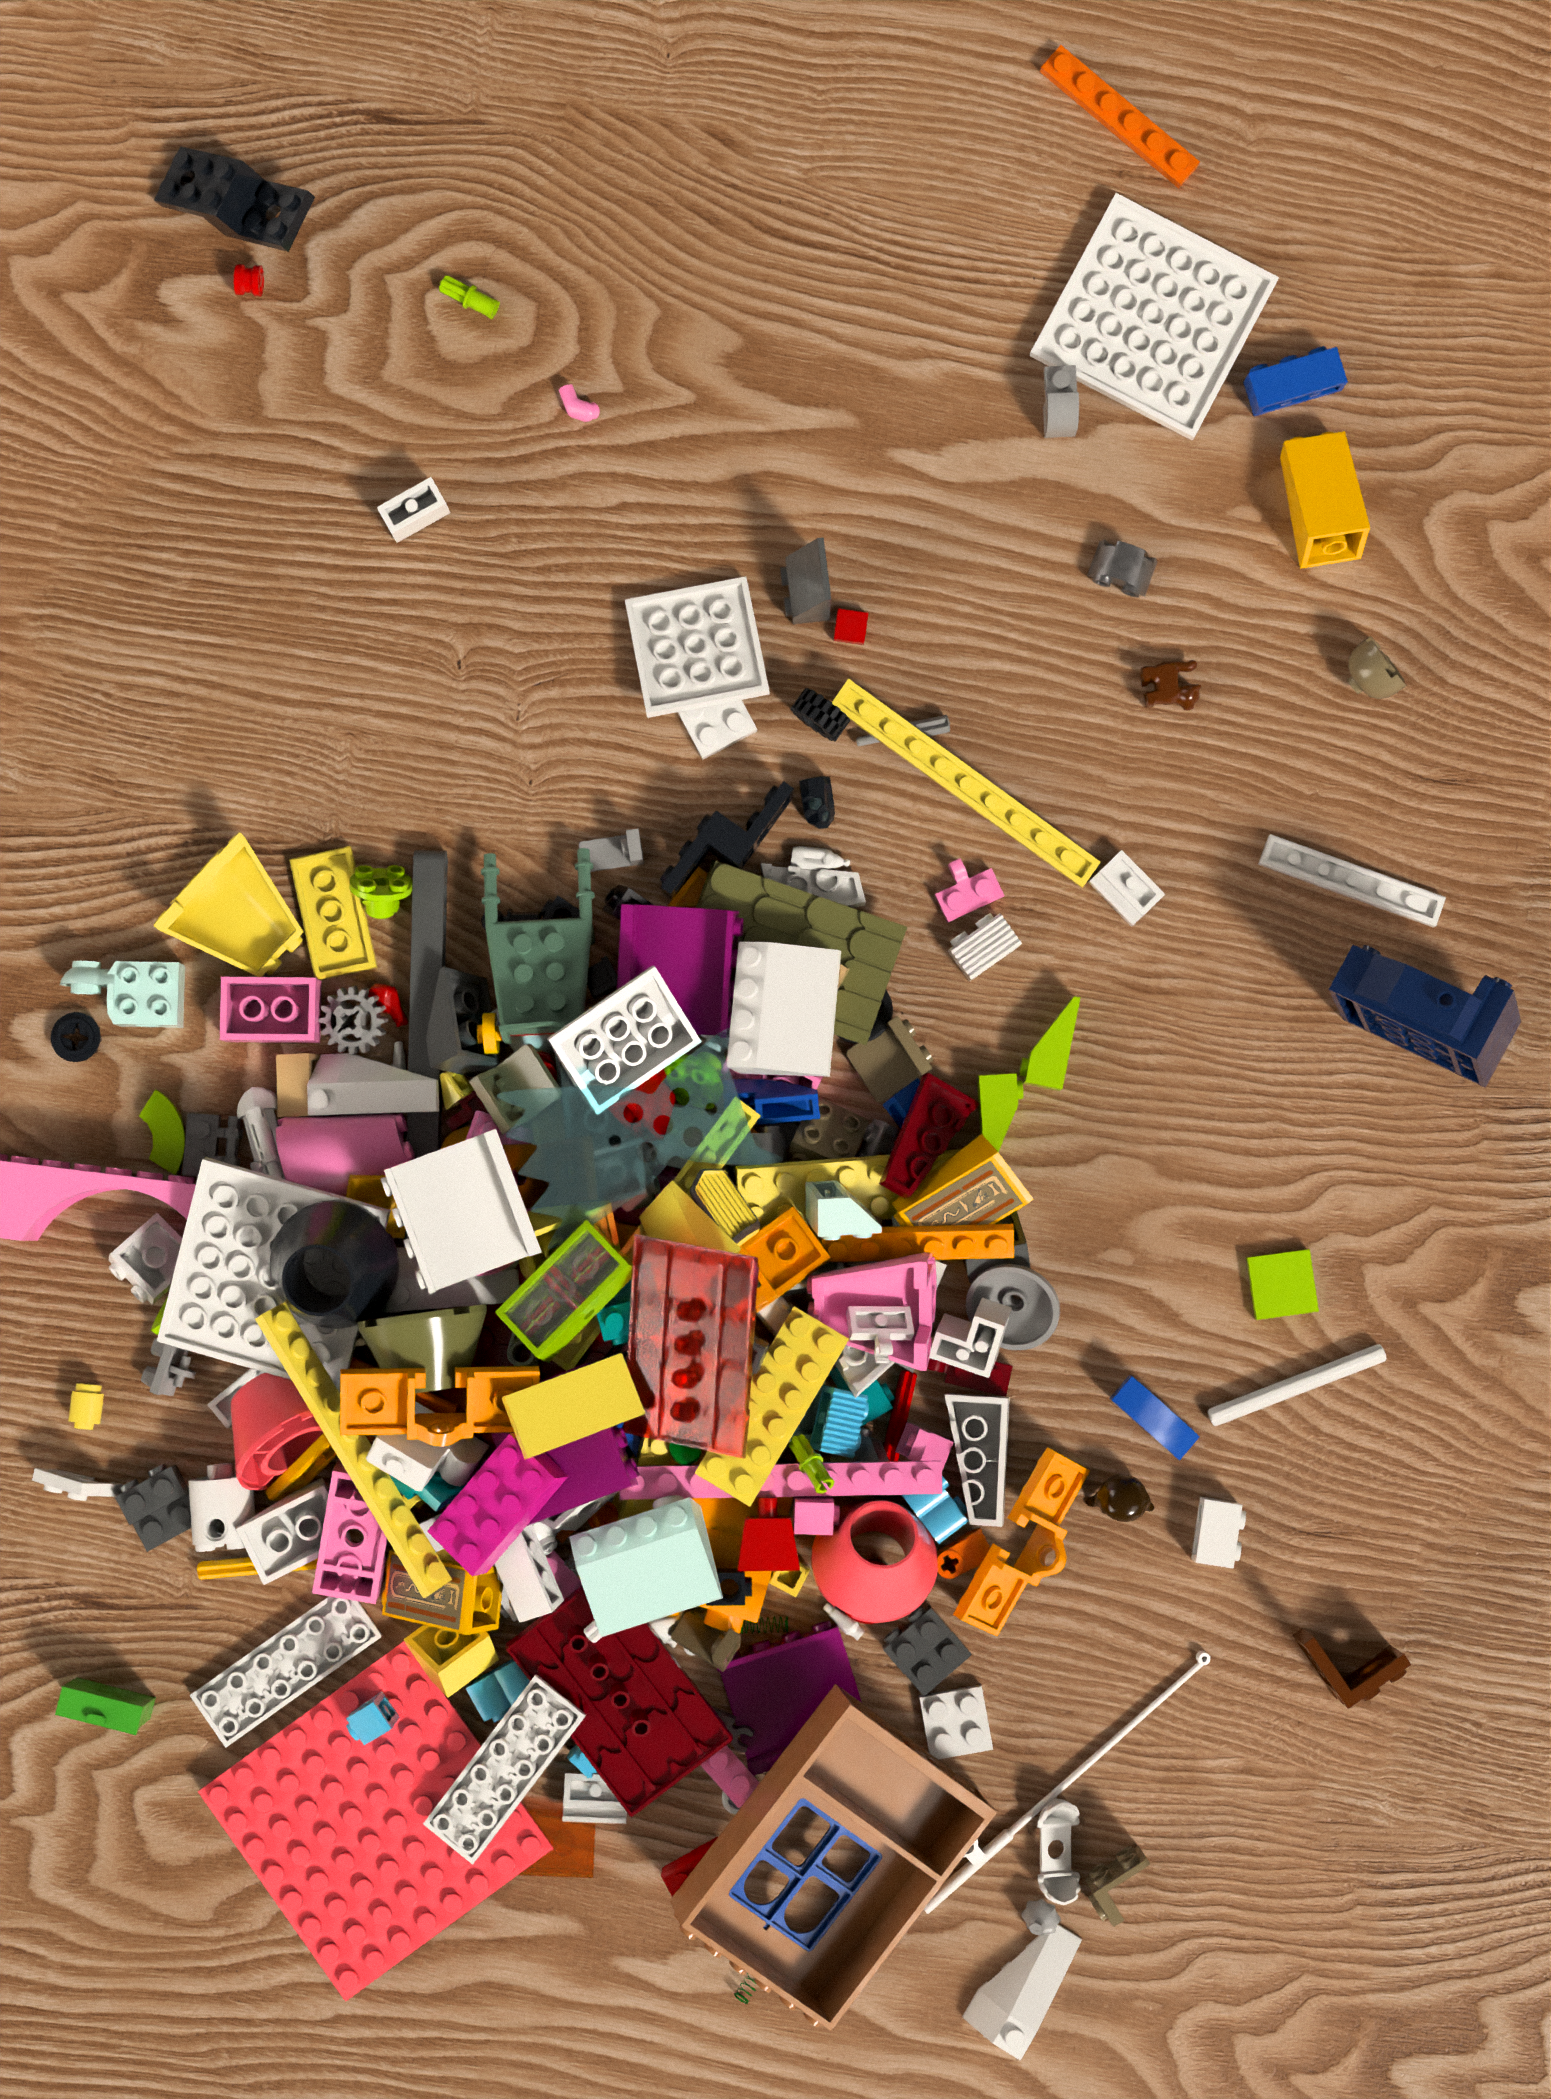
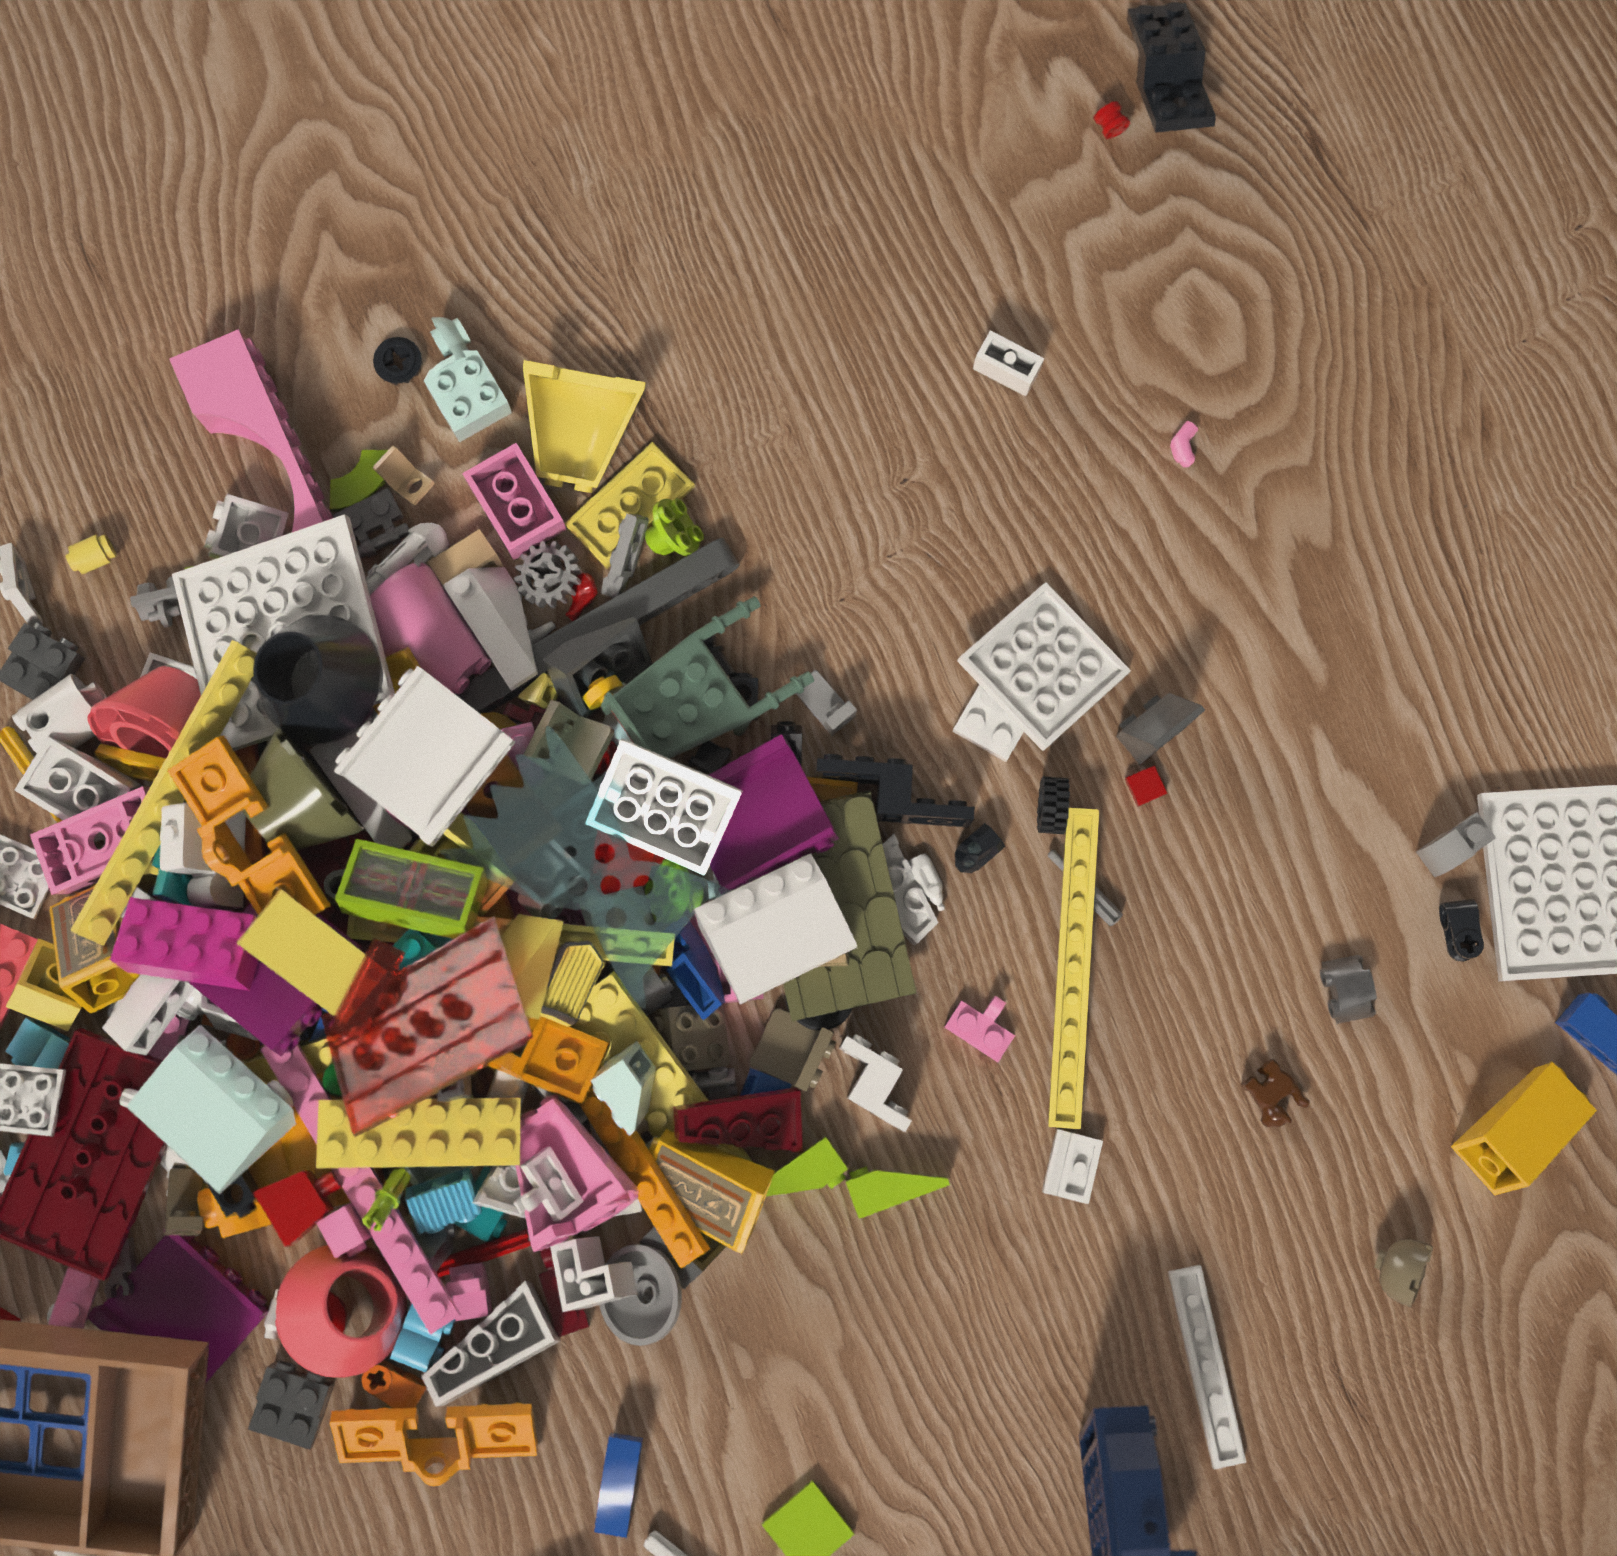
camera: 55 degrees right, 5 degrees down
lime axle [439,275,500,319] -> none
green piece [741,1616,788,1634] -> none
light yellow slope [769,1561,811,1597] -> none
white plate [919,1684,993,1759] -> none
white brick [948,913,1022,982] -> none
dark brown hair [1085,1475,1154,1522] -> none
none -> clear red tile [328,938,406,1043]
none -> tan bracket [373,446,435,505]
none -> light grey hinge [601,513,649,598]
none -> white bracket [839,1034,912,1132]
none -> black piece [1439,899,1484,962]

